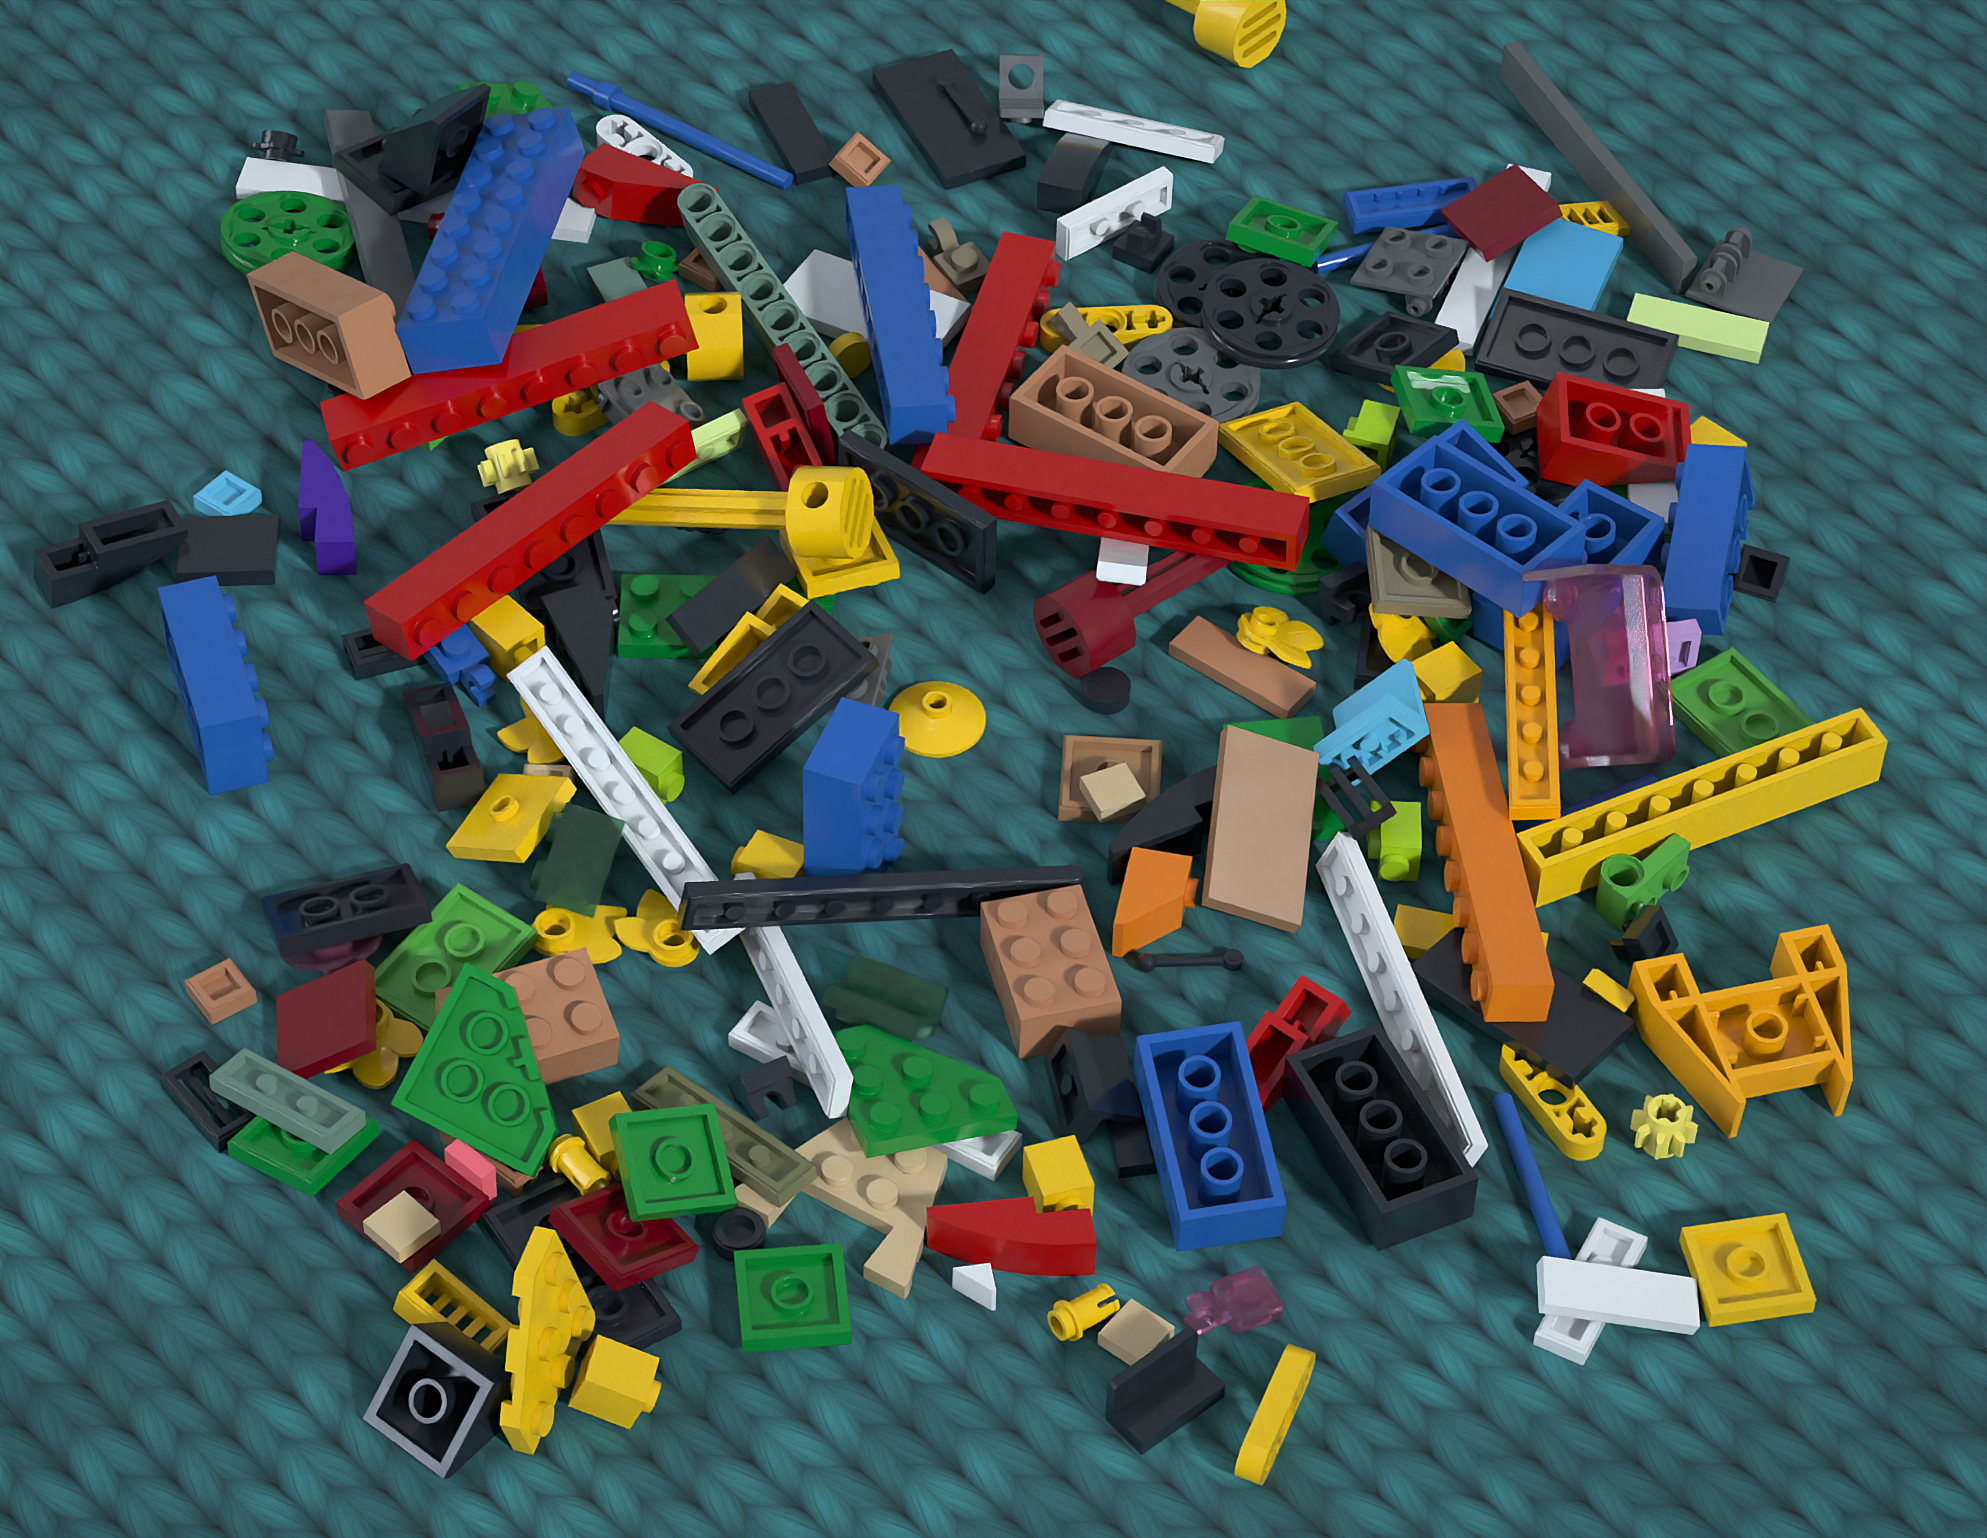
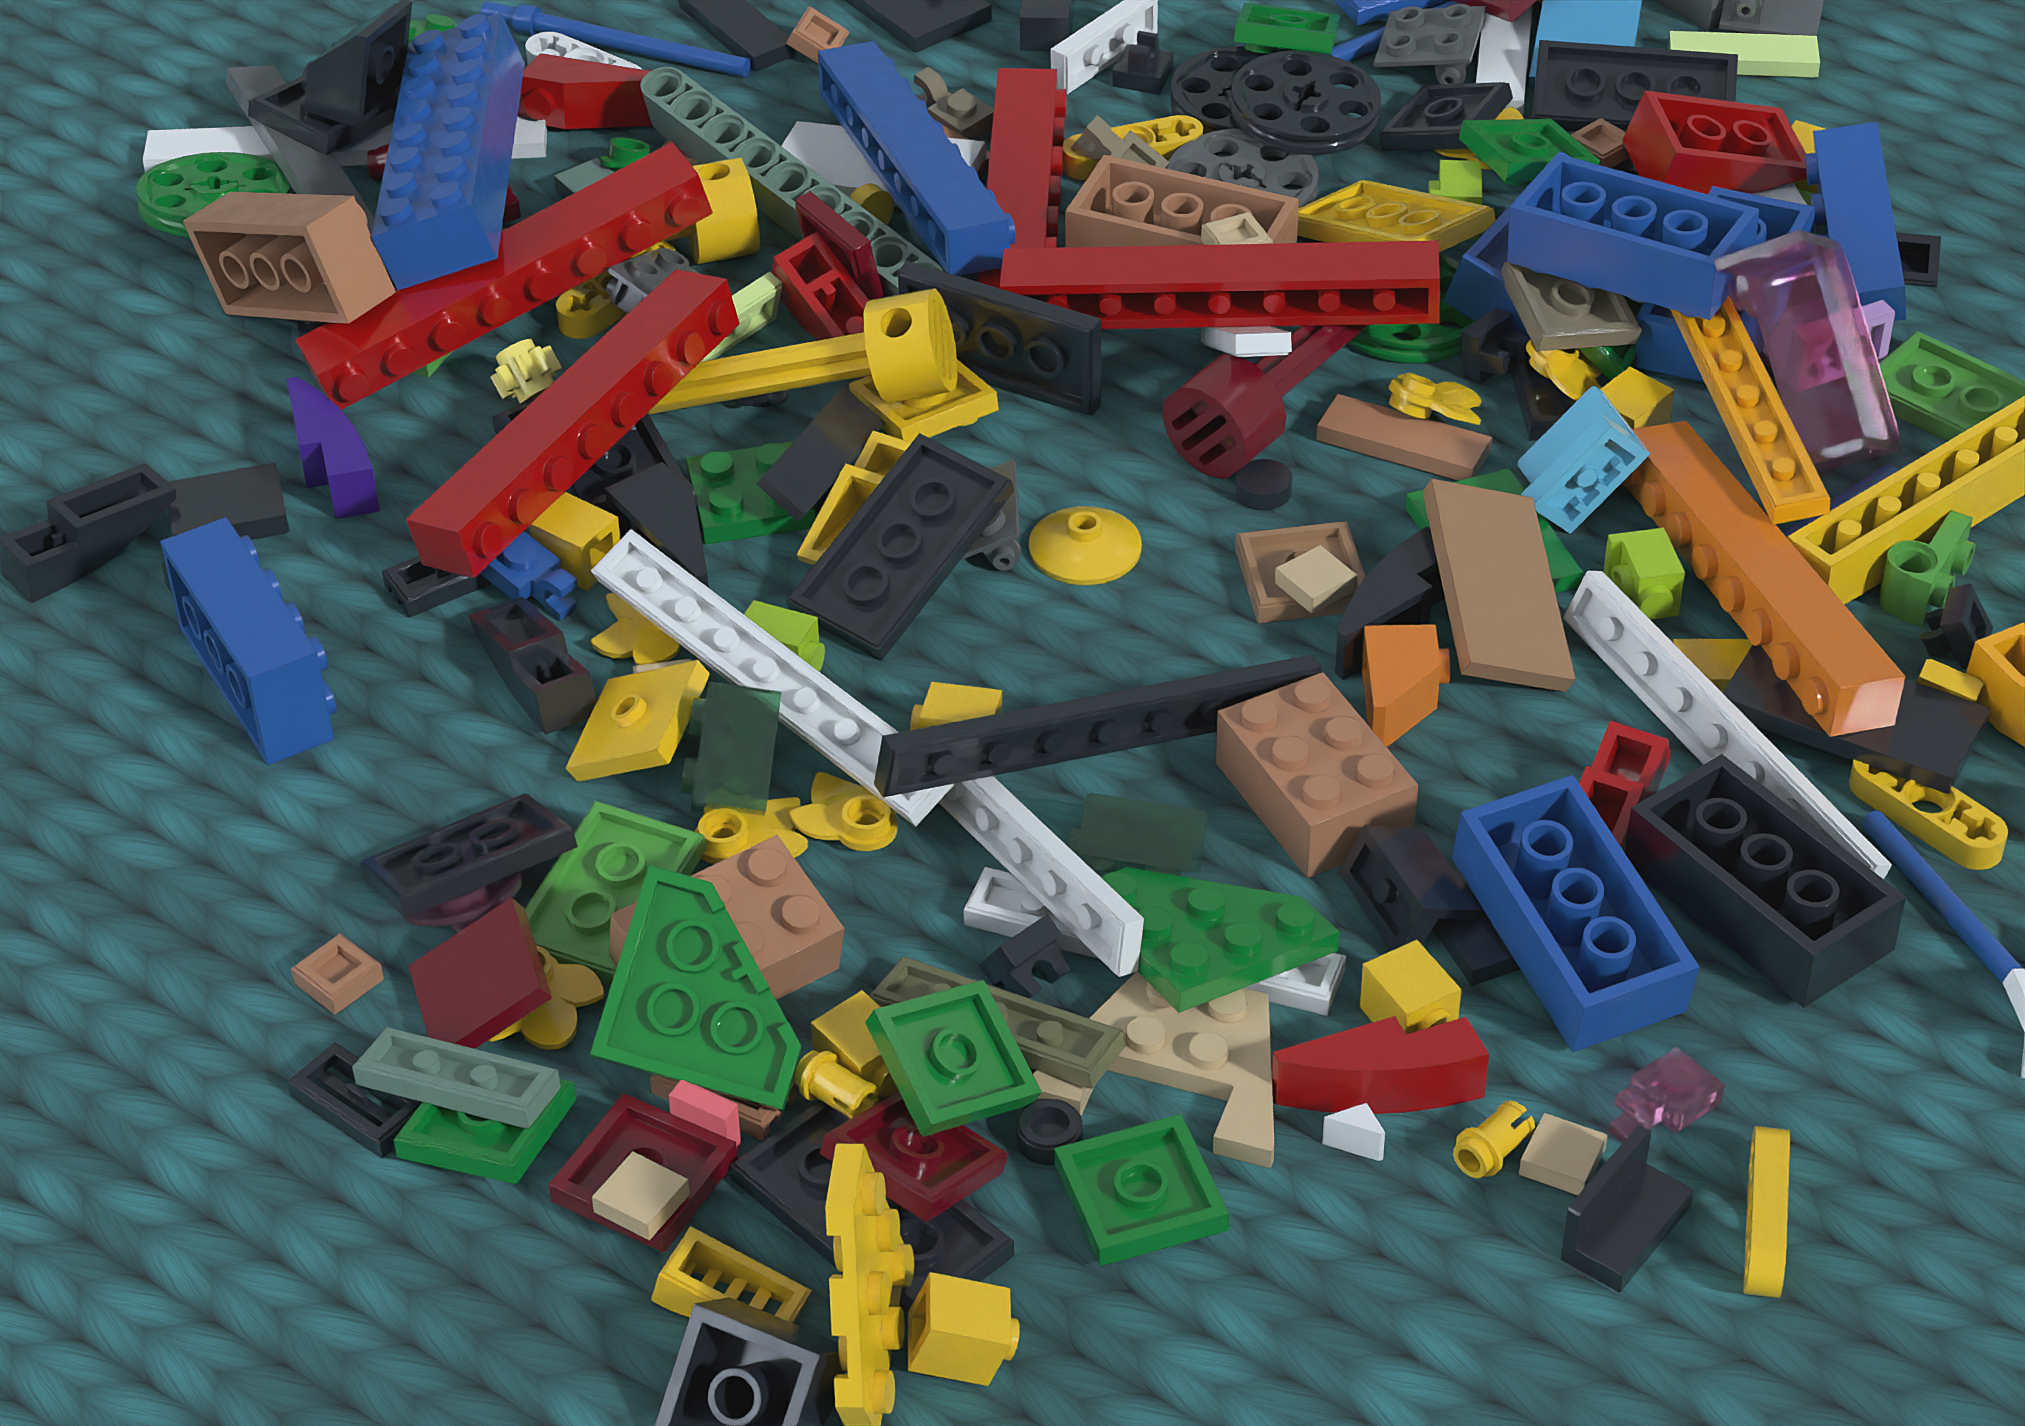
camera: 10 degrees left, 5 degrees down
medium azure tile [193,470,262,516] -> none
black plate [251,130,305,163] -> none
blue brick [803,697,905,877] -> none
black hinge [1137,949,1243,973] -> none
black tile [1316,755,1397,840] -> none
none -> tan tile [1201,212,1273,245]

